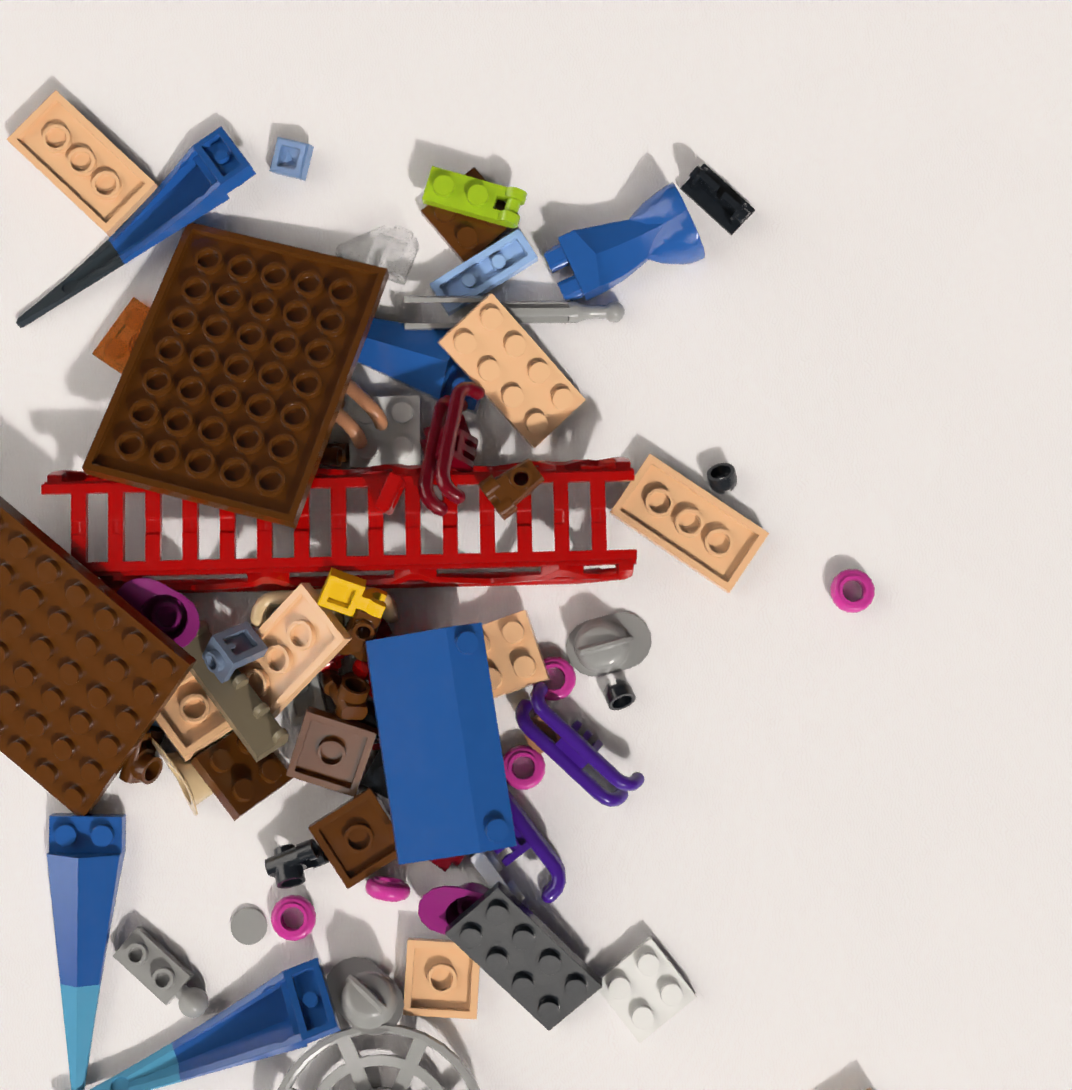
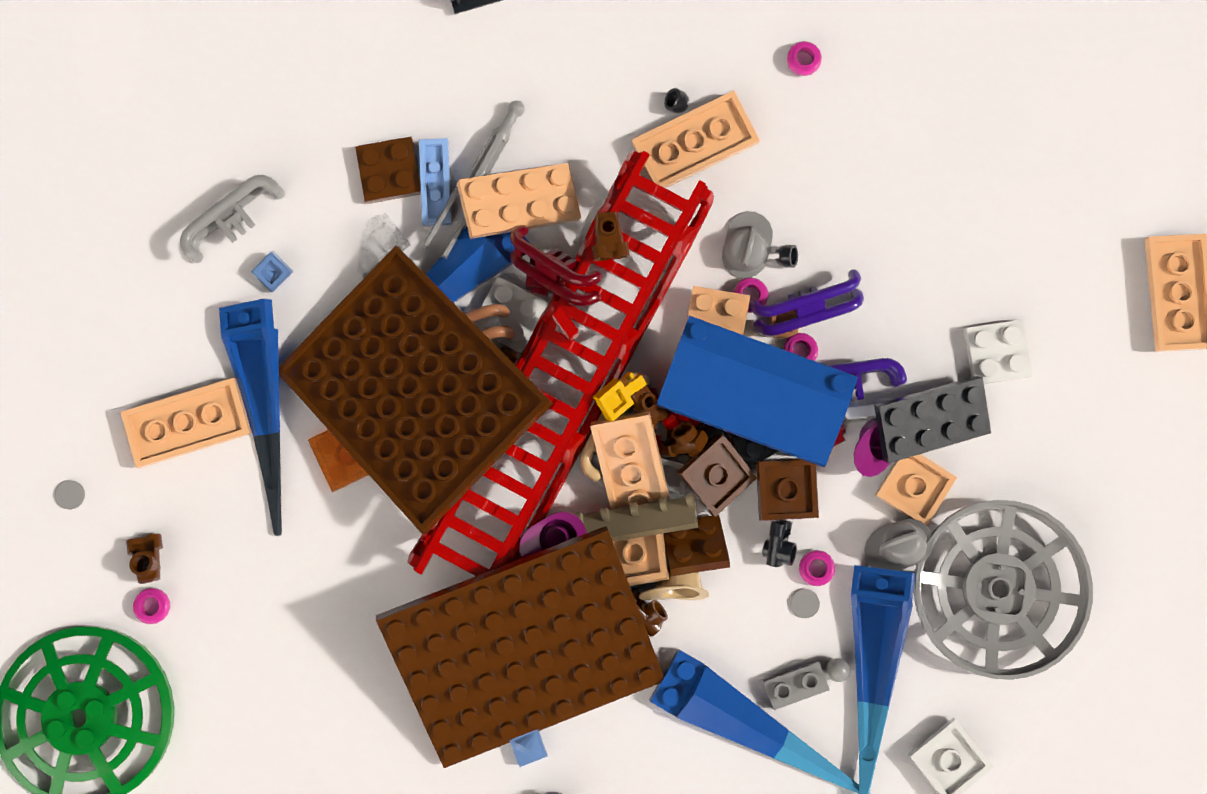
camera: 65 degrees left, 0 degrees up
sand blue bracket [202,621,268,683] -> none
dark pink piece [365,876,410,902] -> none
lime plate [422,166,527,228] -> none
blue hips [544,182,705,301] -> none
none -> light grey piece [180,175,285,263]

